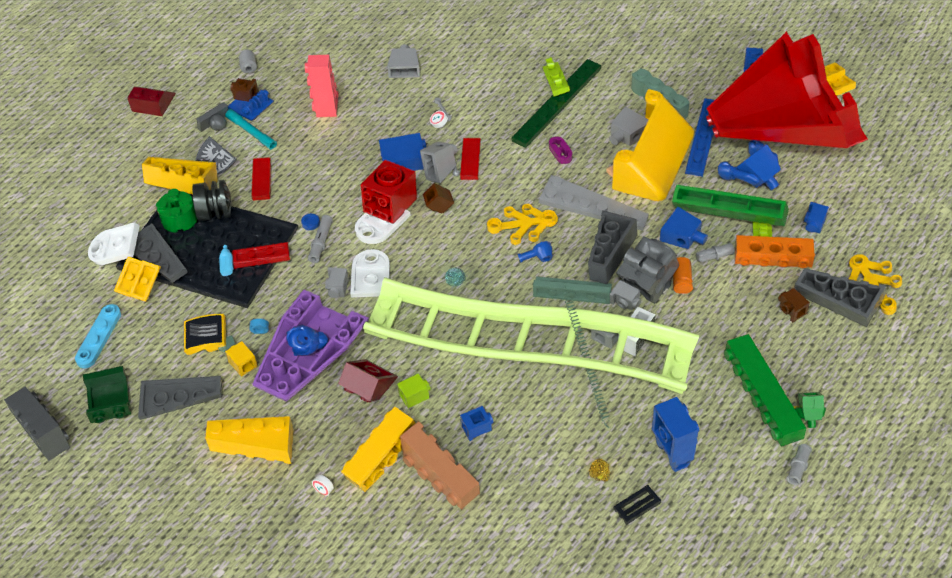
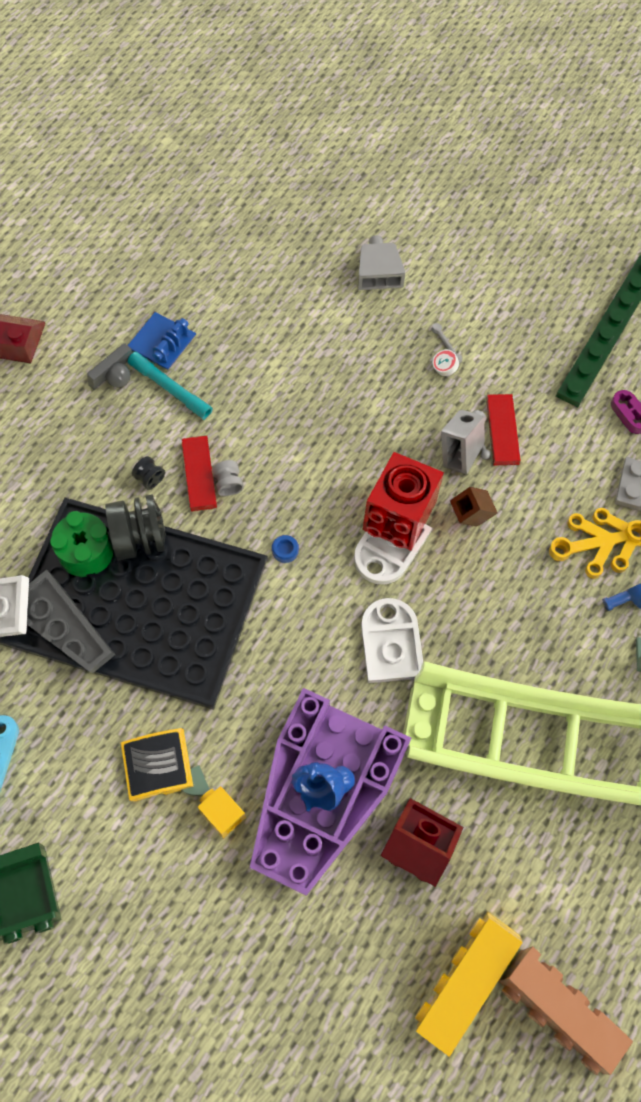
camera: 10 degrees left, 15 degrees up
yellow slope [114,257,161,302] -> none
dark grey wing [138,376,222,420] -> none
yellow wedge [142,156,218,194] -> none
shield [196,136,236,175] -> none
yellow wedge [205,416,293,464] -> none
medium azure piece [219,245,234,276] -> none
reddish brown brick [230,78,259,102] -> none
red tile [232,242,290,269] -> none
light grey brick [239,49,257,73] -> none
dark azure tile [249,319,269,334] -> none
coral wedge [305,54,339,117] -> none
light grey pin [308,215,333,263] -> none
white tile [312,475,334,496] -> none
light grey brick [325,267,349,298] -> none
blue brick [379,133,426,171] -> none
lime brick [397,373,430,408] -> none
clear light blue tile [445,267,466,287] -> none
blue brick [460,406,494,441] -> none
lime plate [542,57,570,96] -> none
none -> black wheel [131,456,166,490]
none -> light grey wheel [212,460,244,496]

